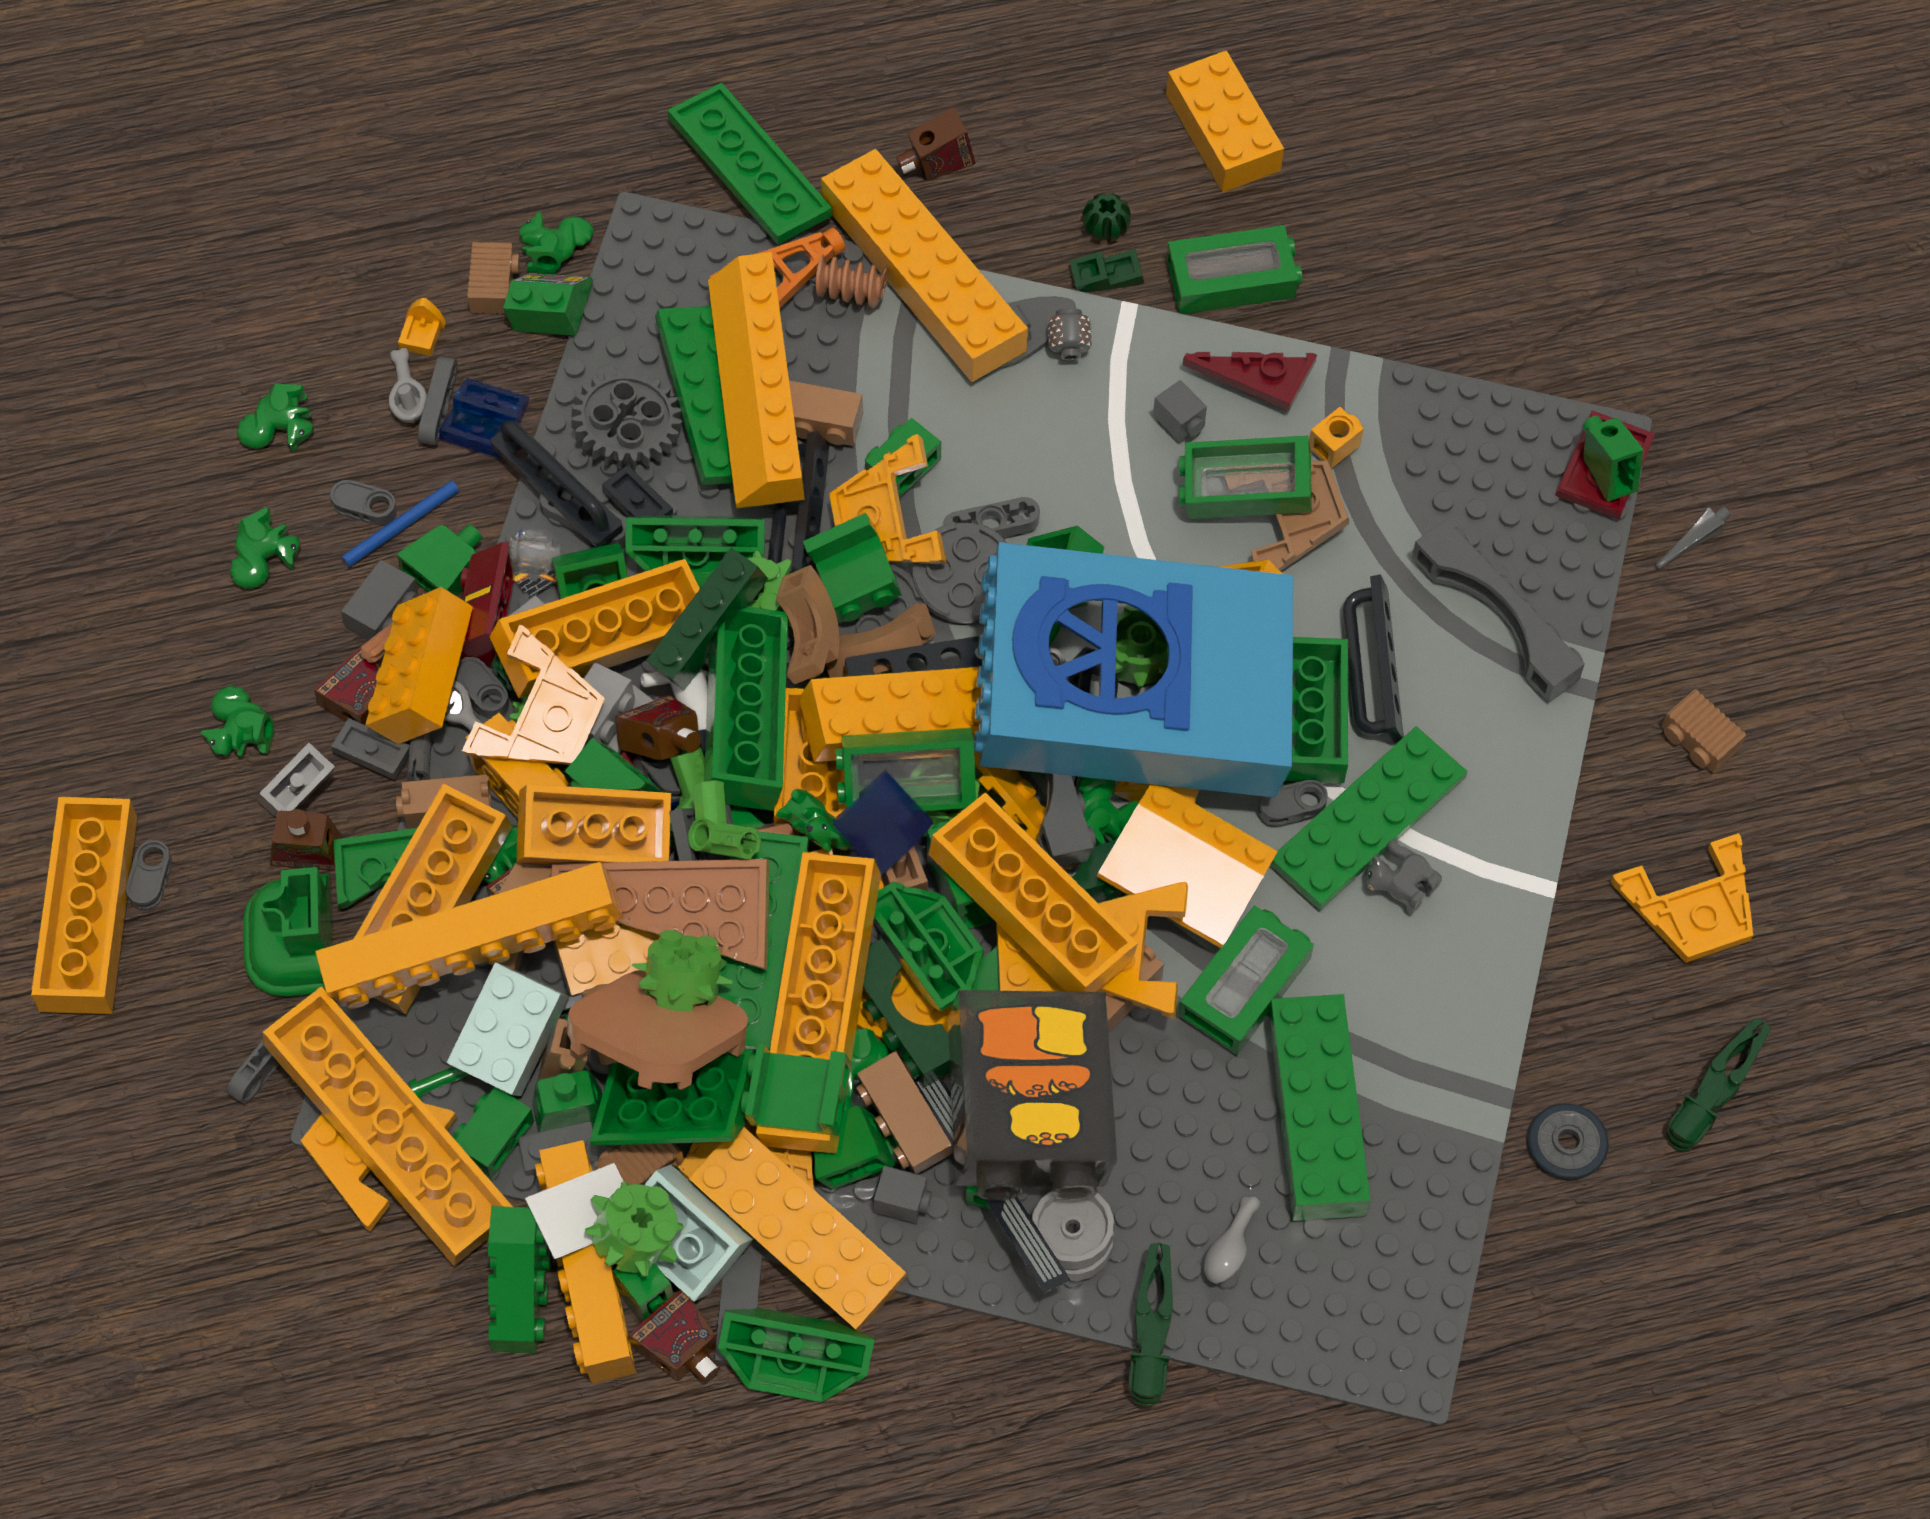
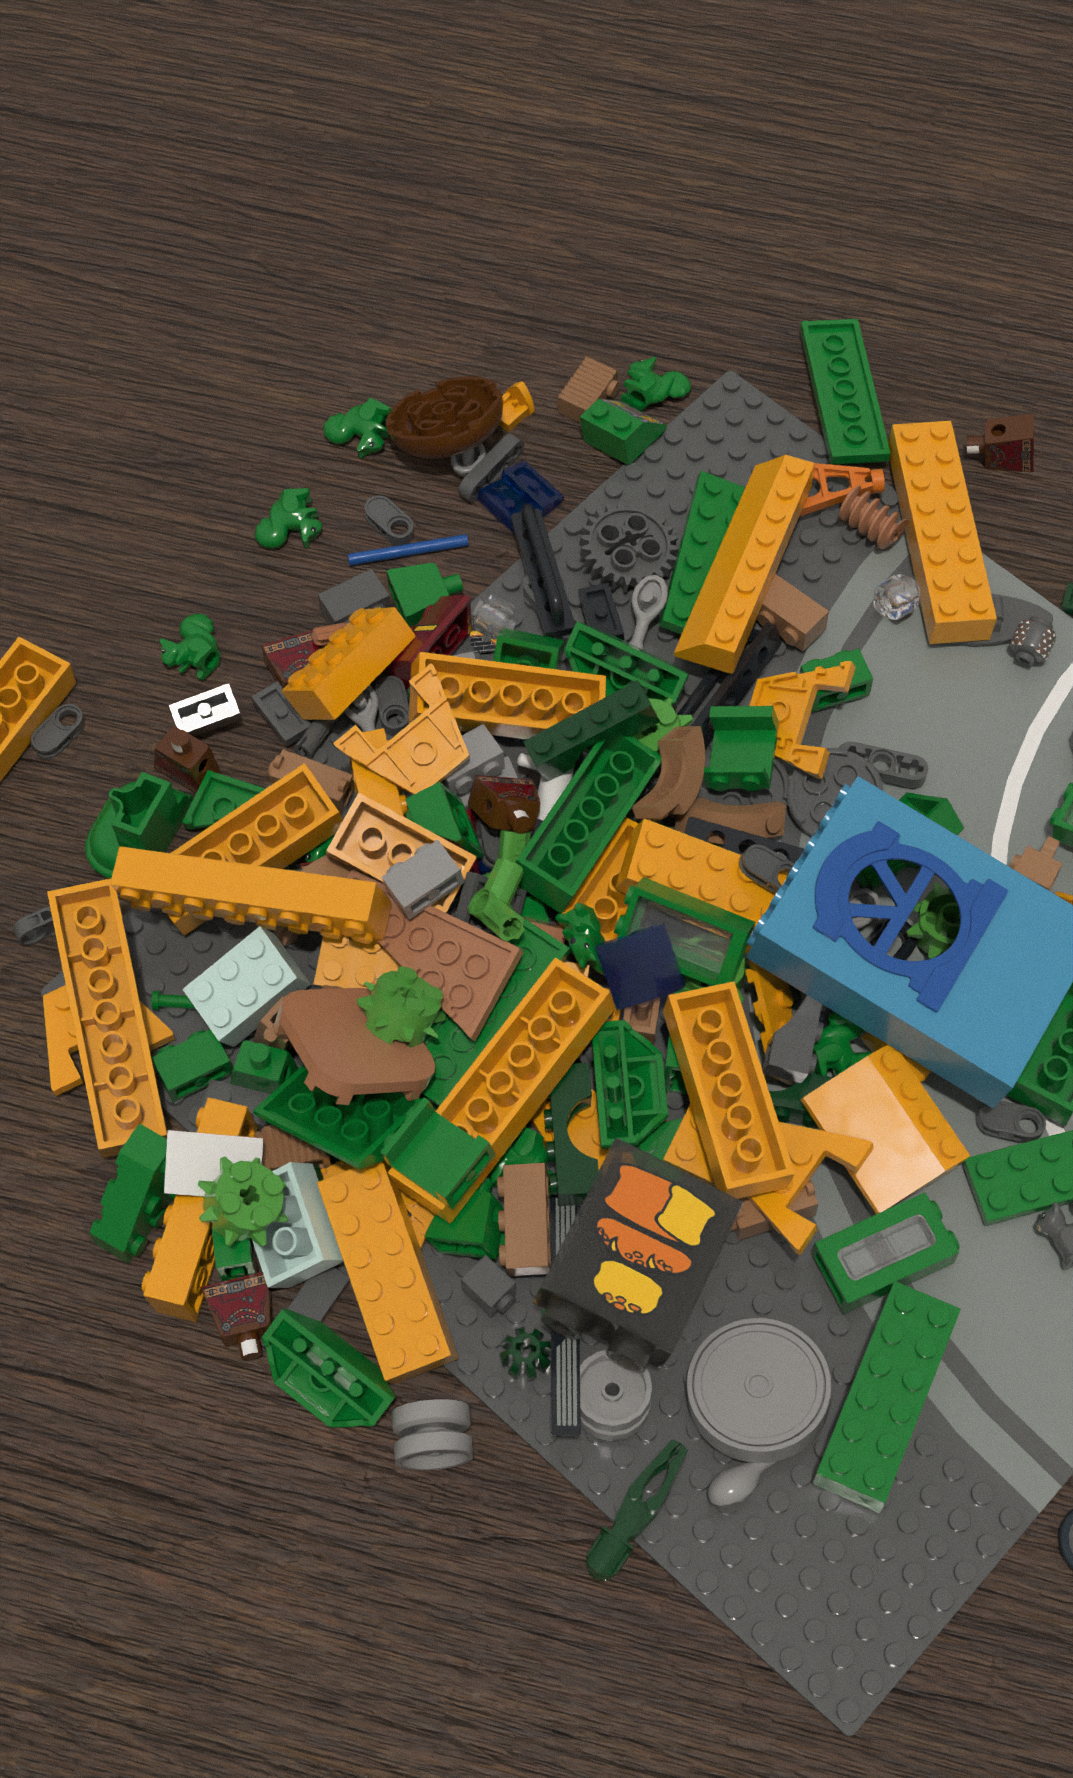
camera: 30 degrees right, 0 degrees up
none -> light grey brick [382,840,465,920]
none -> reddish brown brick [386,376,503,459]
none -> light grey wheel [391,1399,473,1470]
none -> dark green piece [499,1327,551,1381]
none -> light grey piece [629,575,668,650]
none -> light grey brick [687,1318,831,1463]
none -> dark grey piece [739,844,794,894]
none -> clear head [873,574,921,620]
none -> medium nougat brick [1009,836,1063,891]

